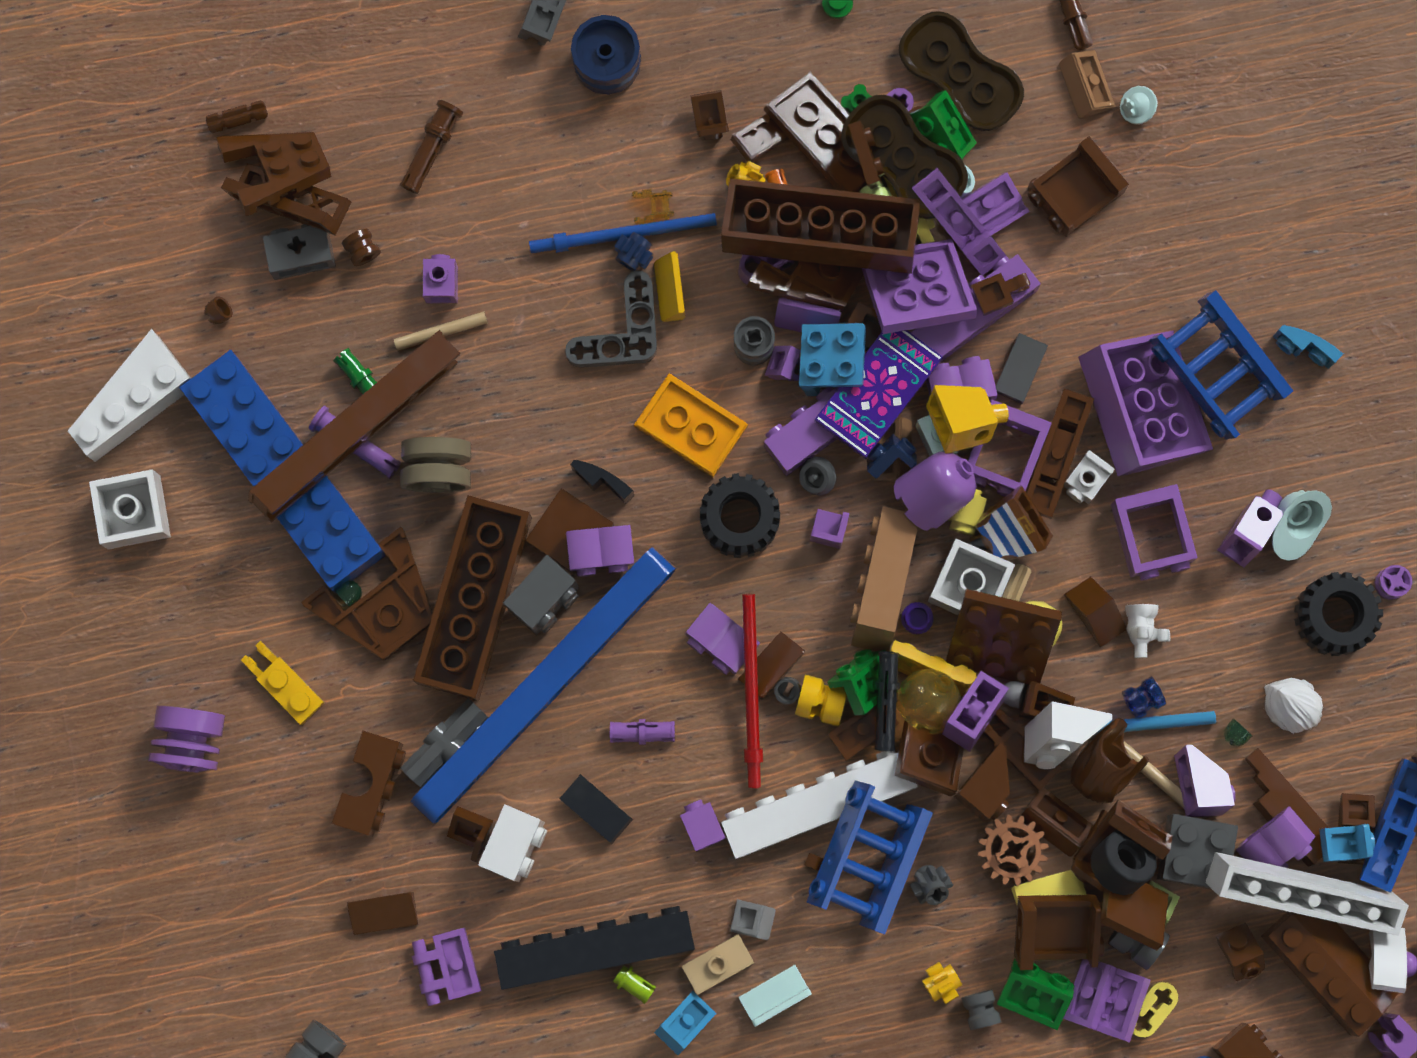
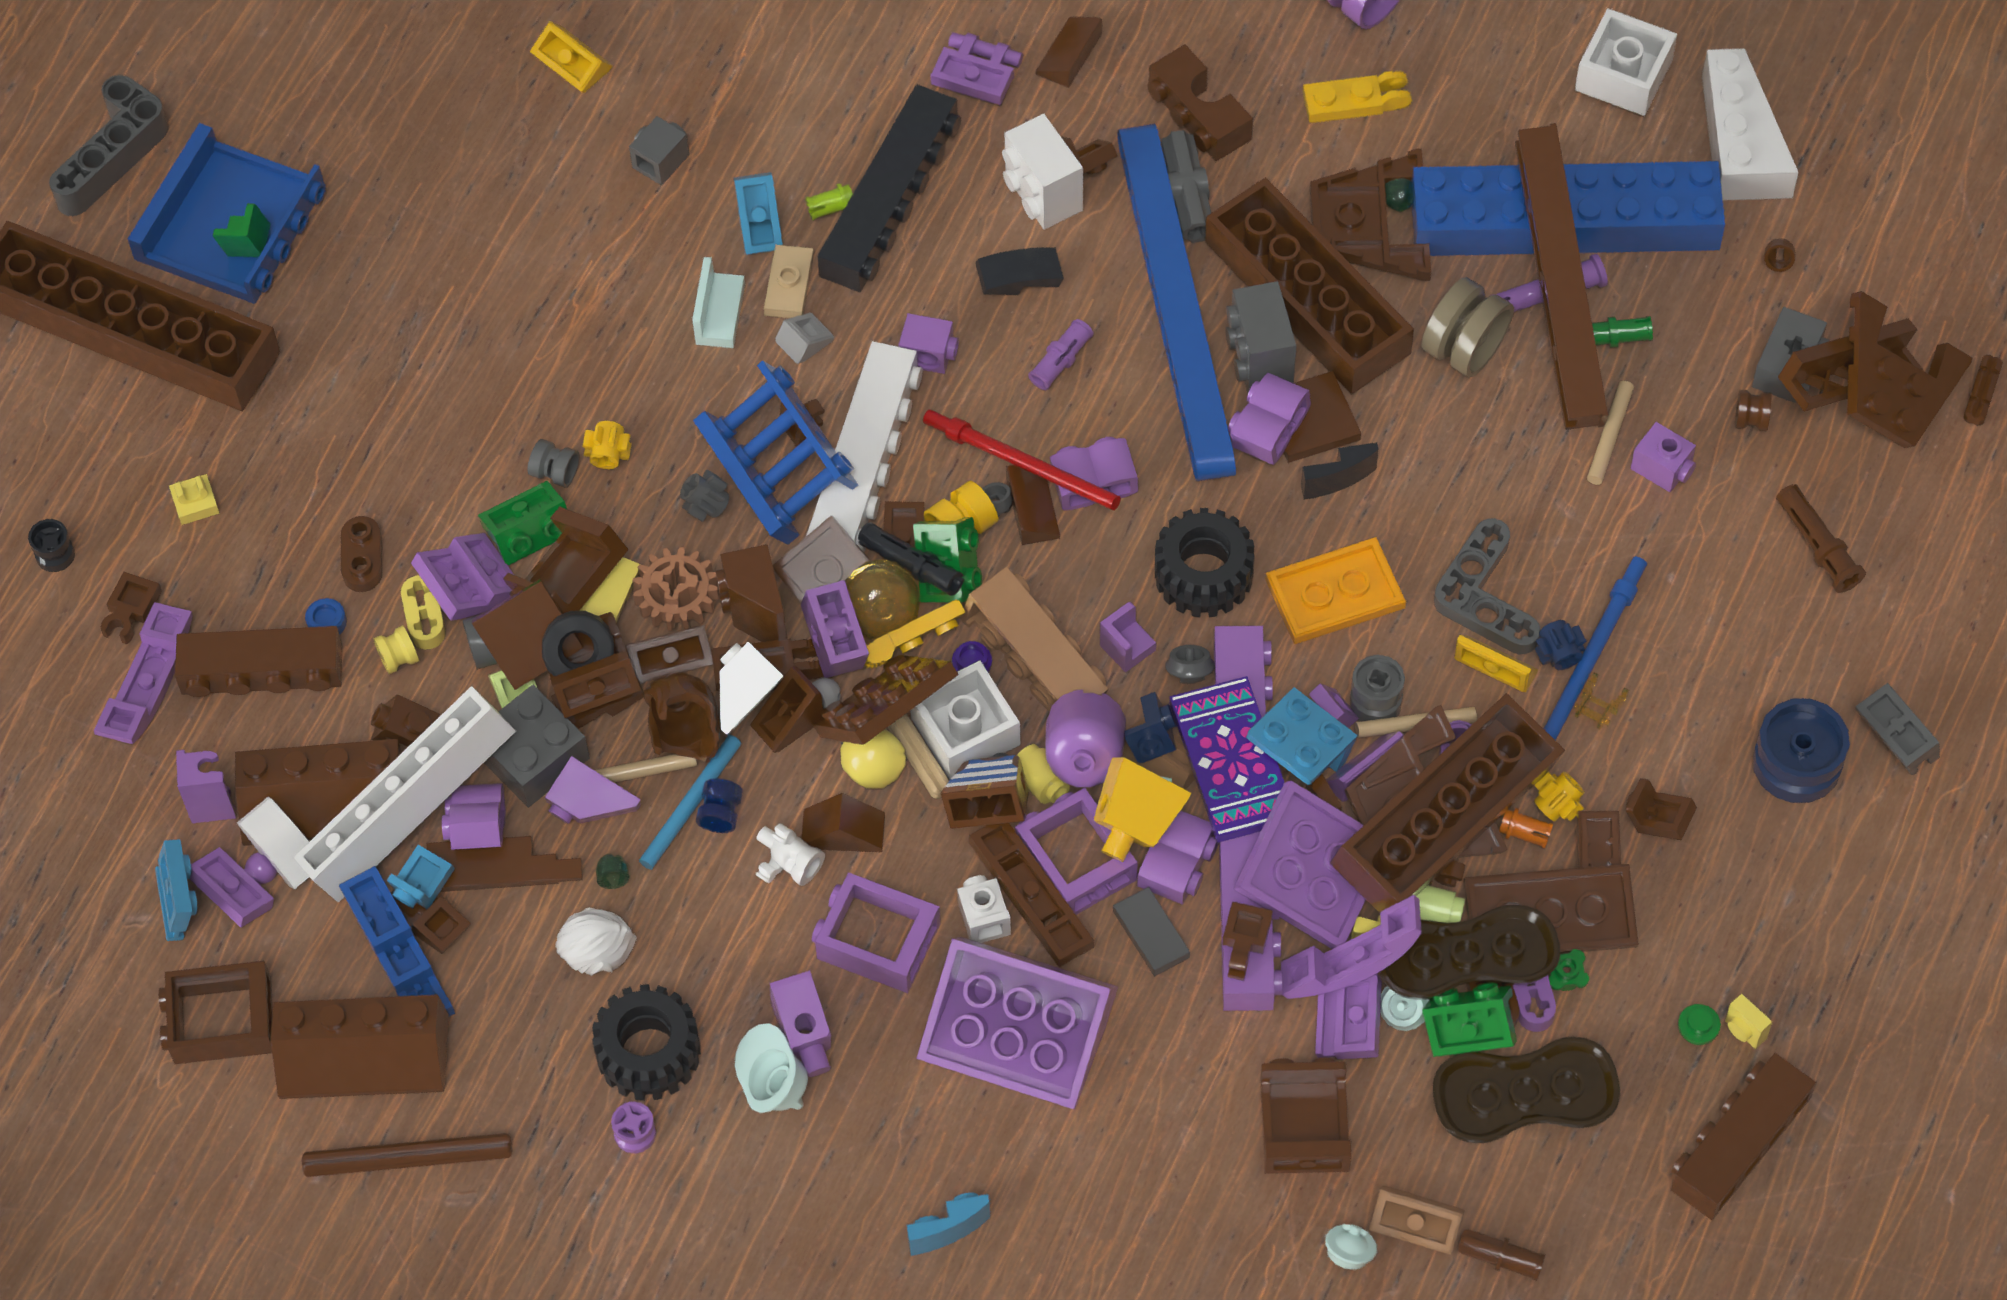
camera: 125 degrees right, 20 degrees down
reddish brown plate [848,121,885,189] -> none
blue fence [1149,290,1293,440] -> none
none -> light yellow wheel [373,625,419,675]
none -> tan bar [1355,707,1477,738]

